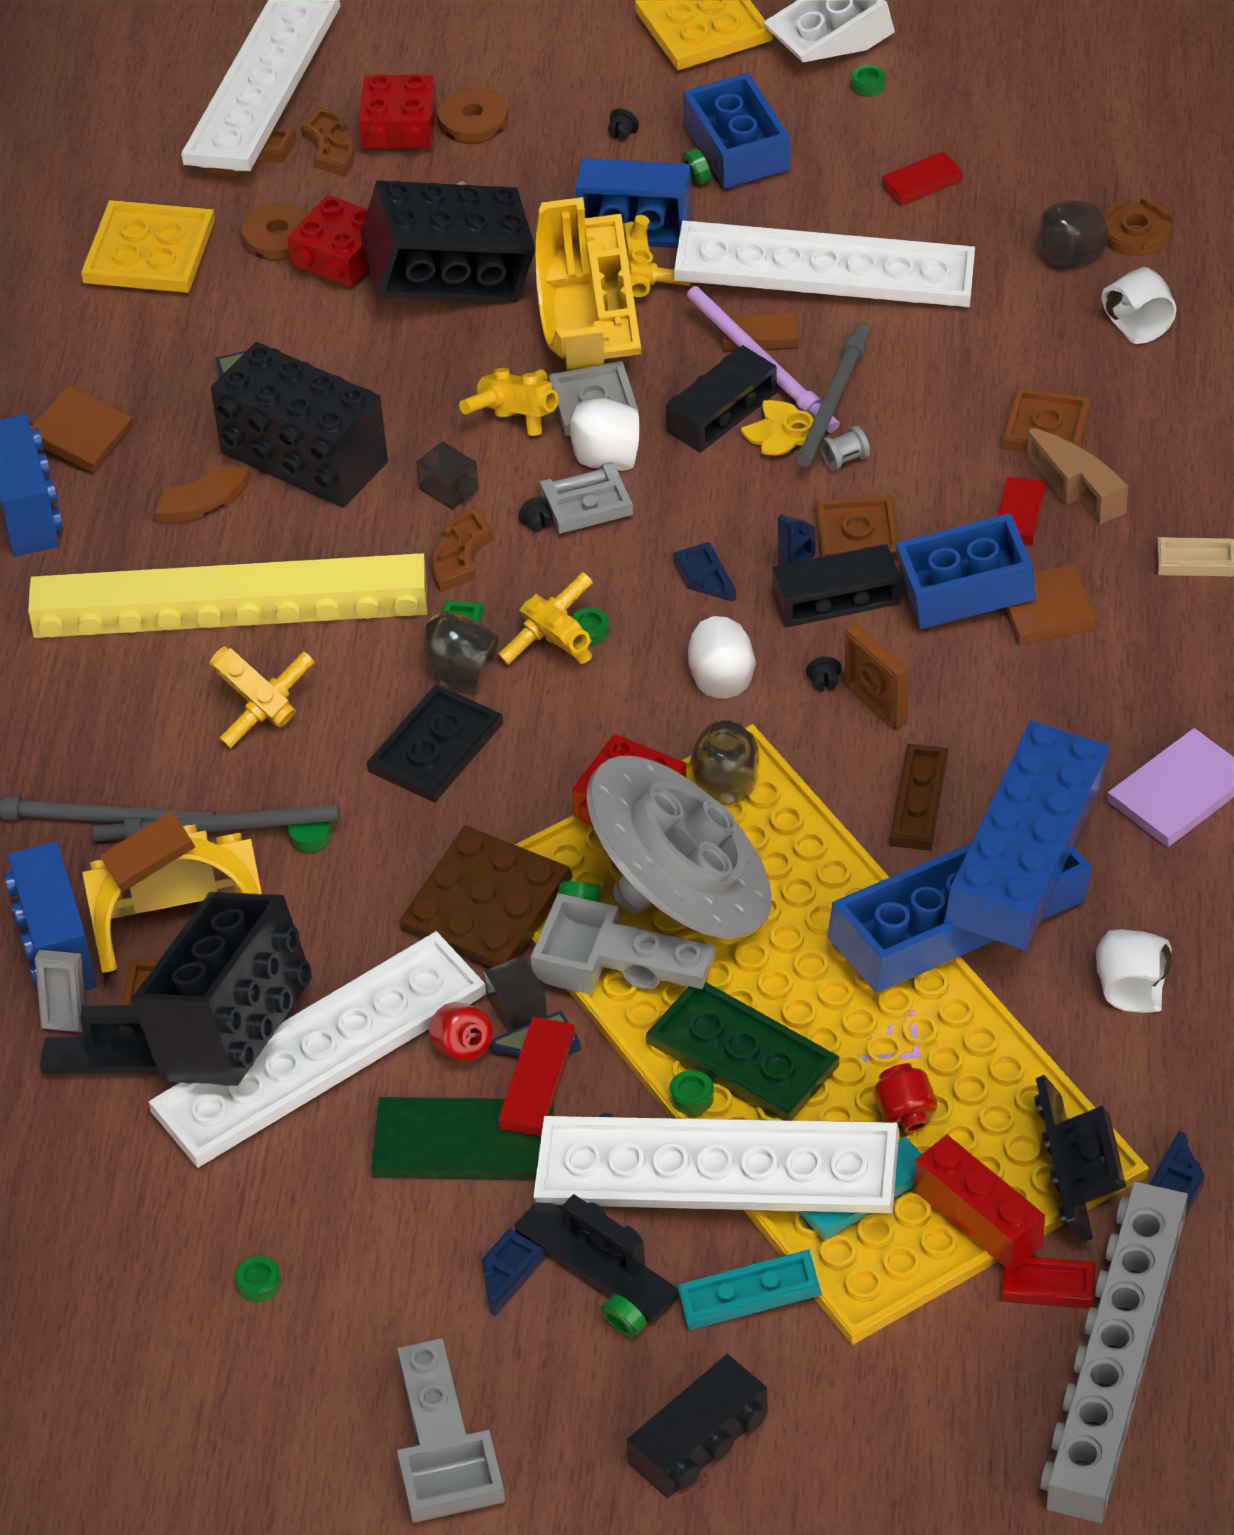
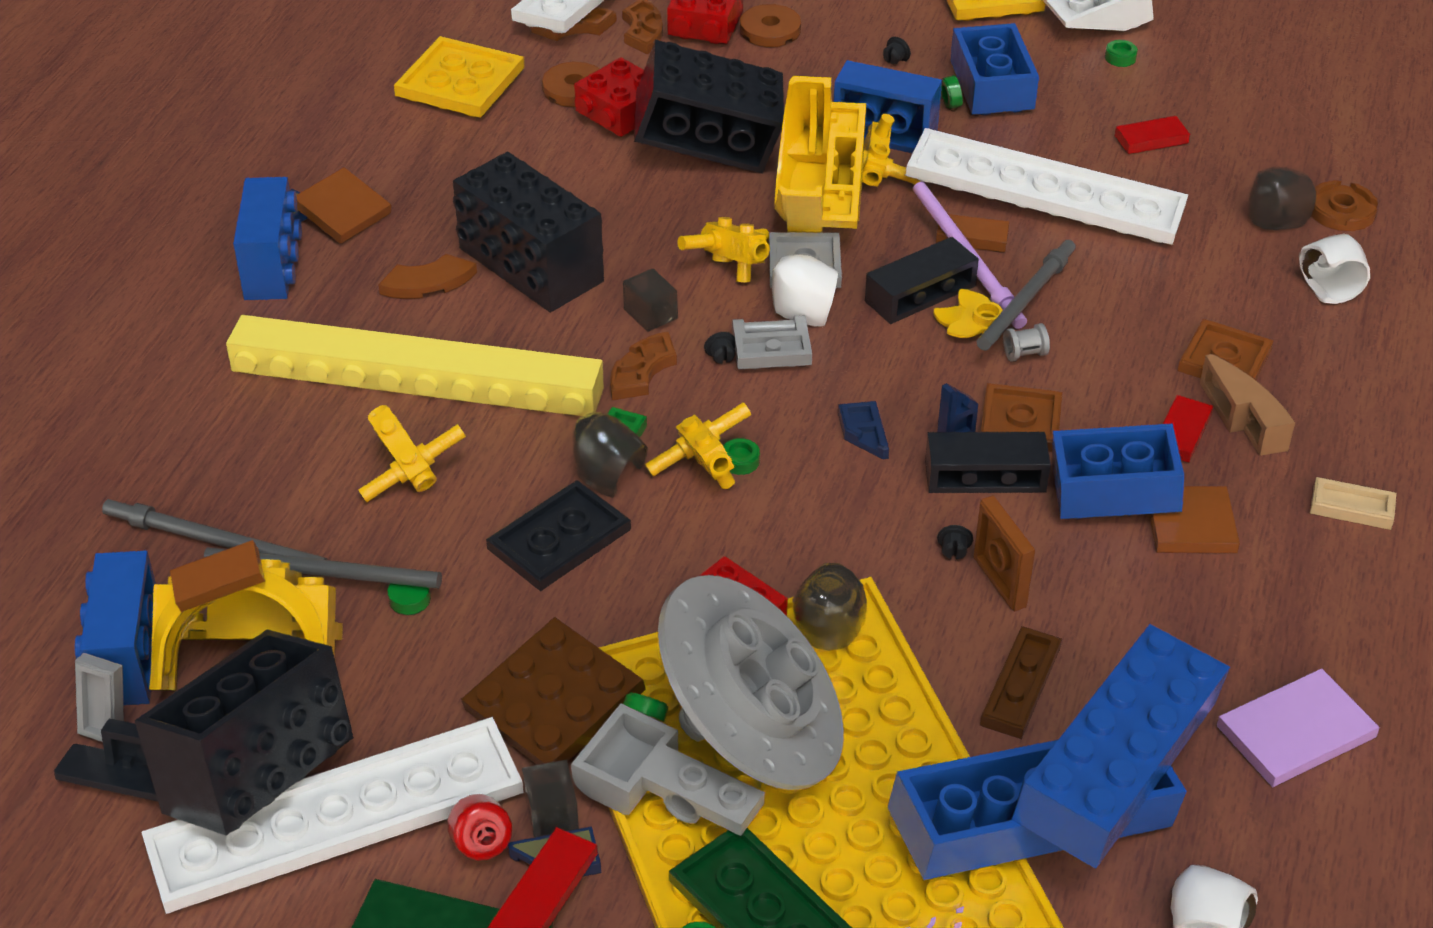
camera: 10 degrees right, 5 degrees down
white piece [688,616,756,698] -> none

